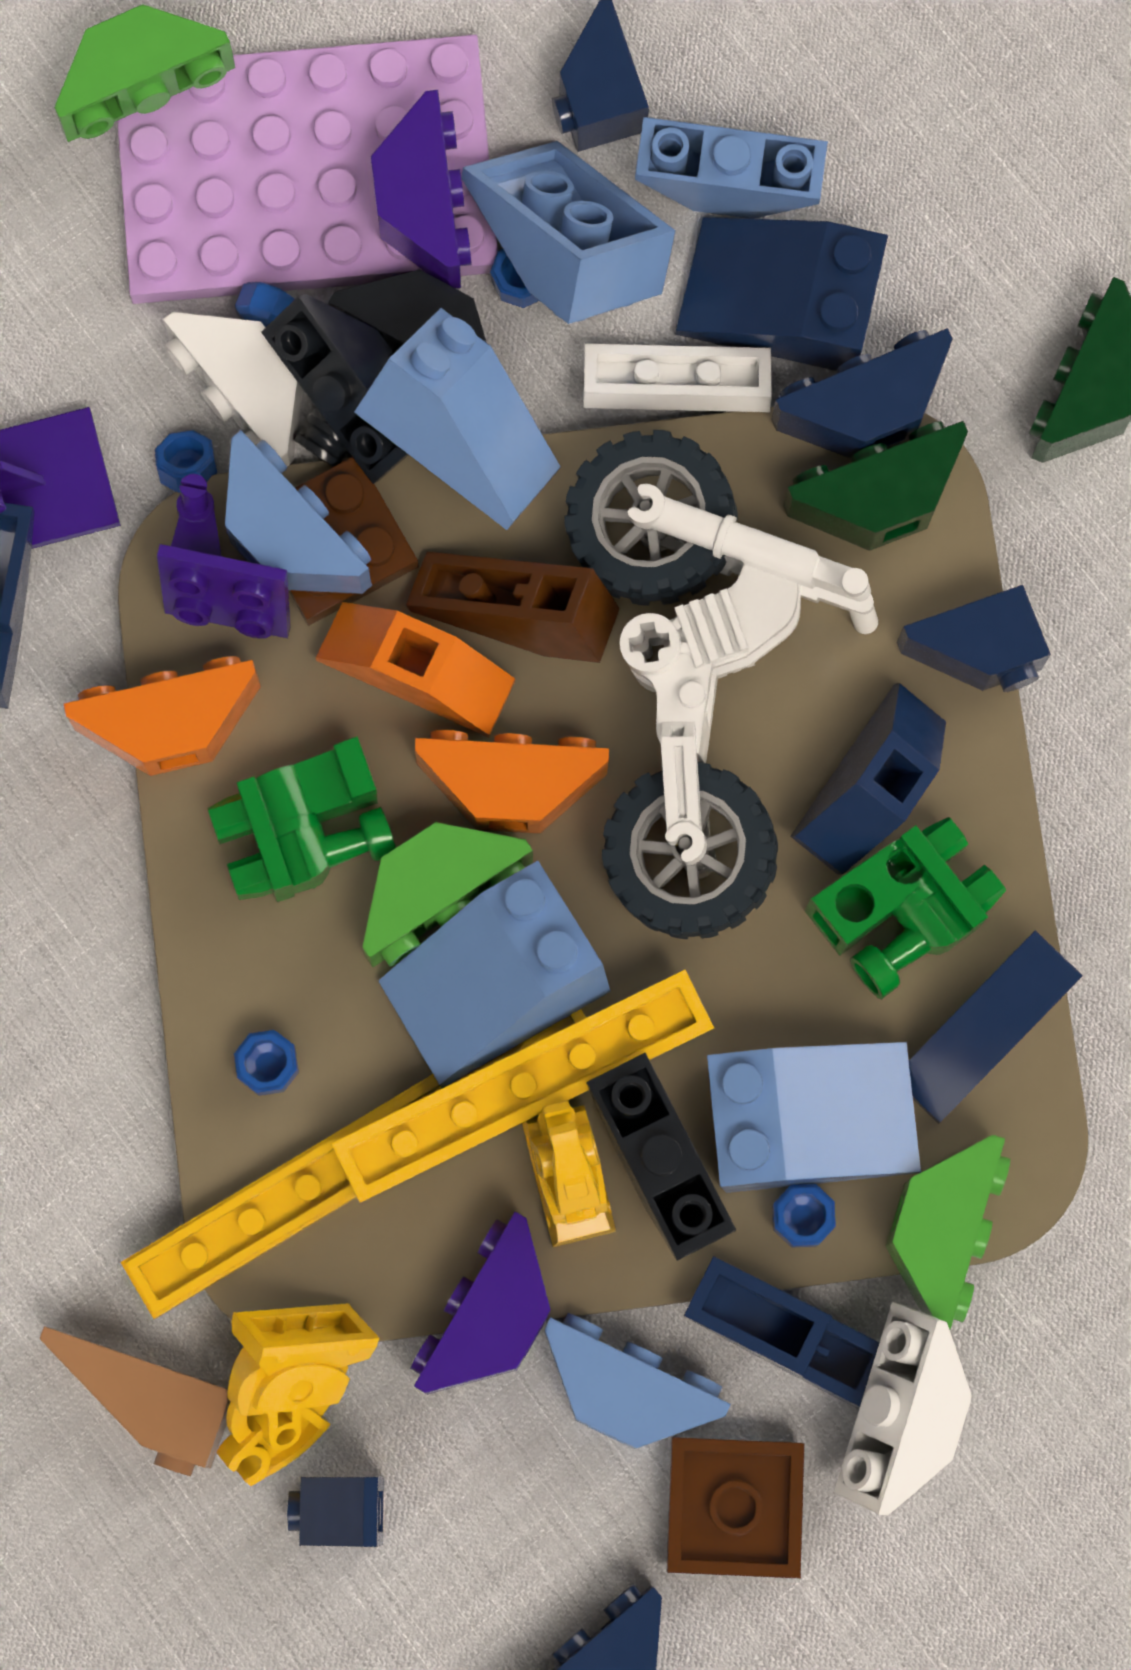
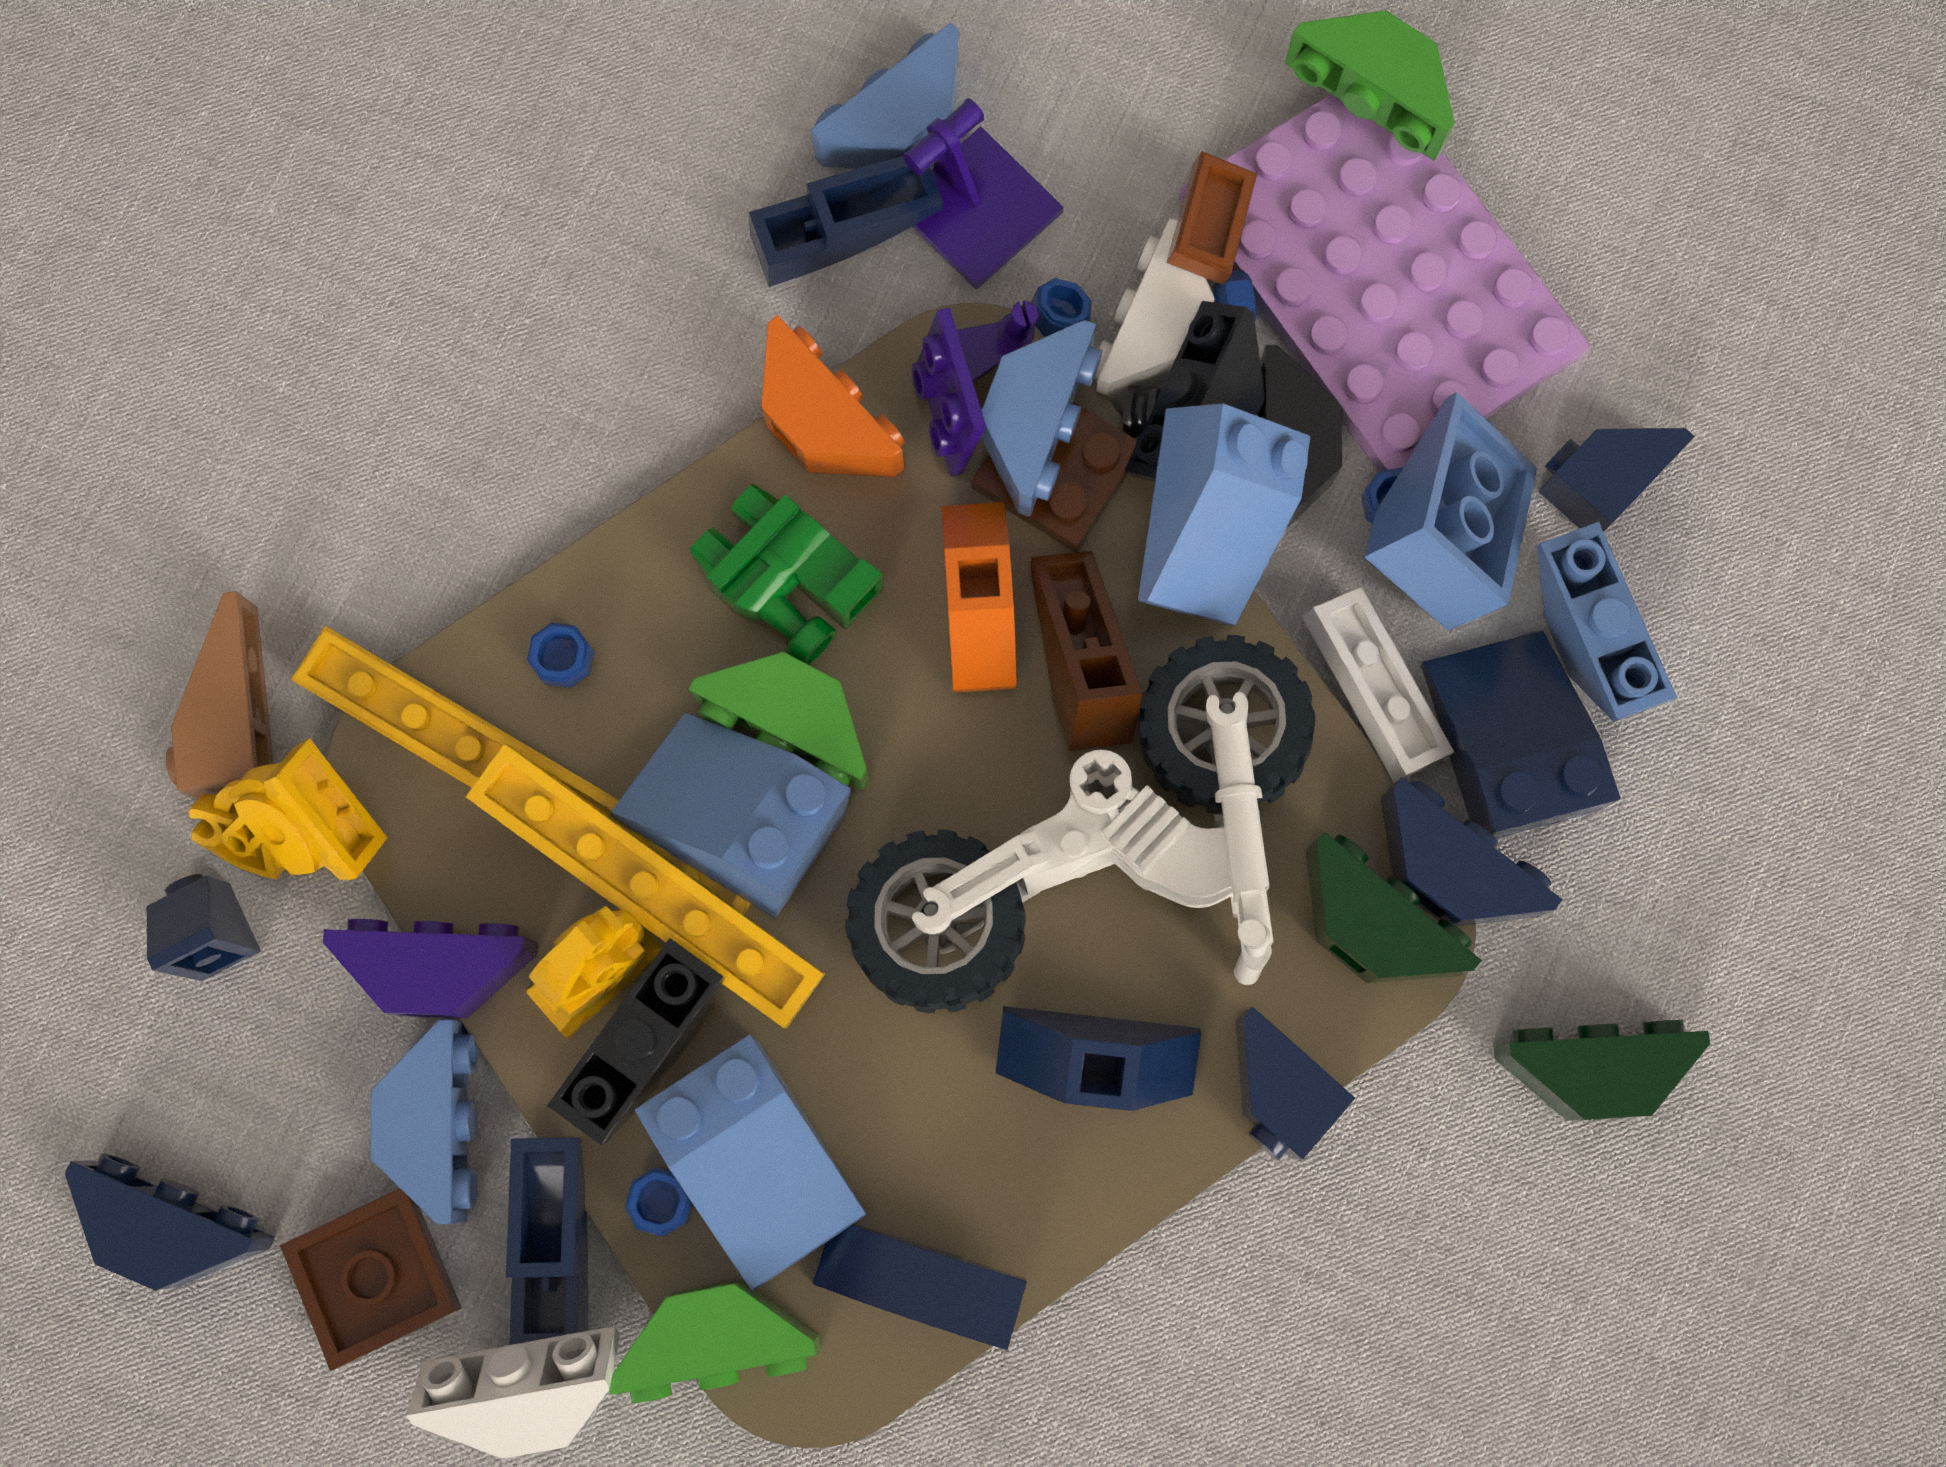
camera: 65 degrees right, 0 degrees up
dark purple slope [371,90,472,289] -> none
orange slope [415,730,609,833] -> none
green hips [804,817,1006,1000] -> none
none -> dark orange tile [1166,151,1257,285]

